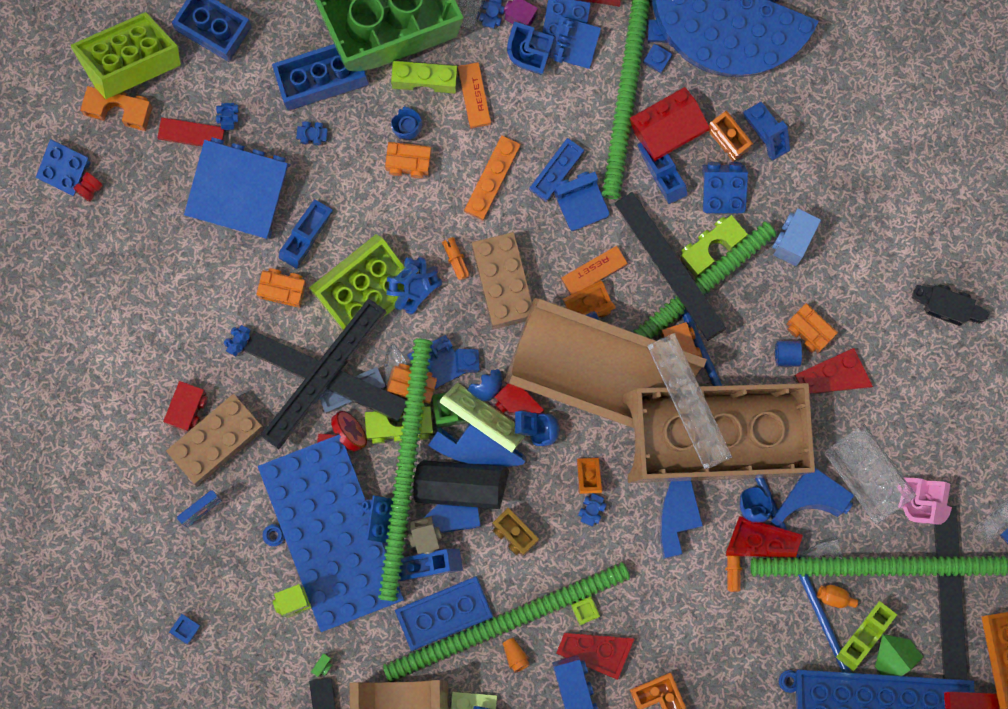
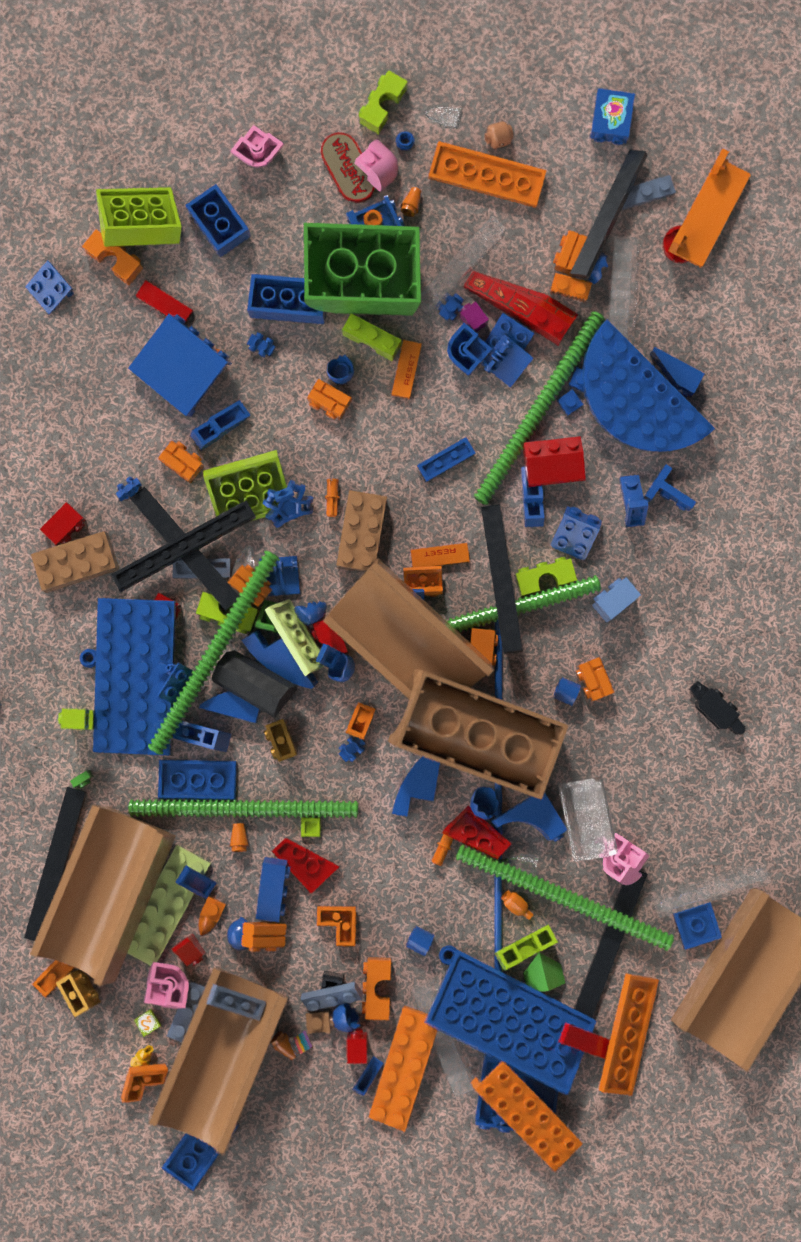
camera: 25 degrees right, 5 degrees up
red wheel [73,172,104,202] -> none
blue tile [177,490,222,528] -> none
blue piece [216,103,239,130] -> none
tile [331,411,367,451] -> none
dark tan brick [409,516,442,554] -> none
blue plate [455,349,480,373] -> none
orange plate [464,135,521,221] -> none
blue bracket [554,171,609,231] -> none
clear brick [647,333,732,469] -> none
orange brick [708,111,753,162] -> none
red wing [794,348,873,394] -> none
none -> blue piece [406,926,435,956]
none -> blue bracket [644,464,696,511]

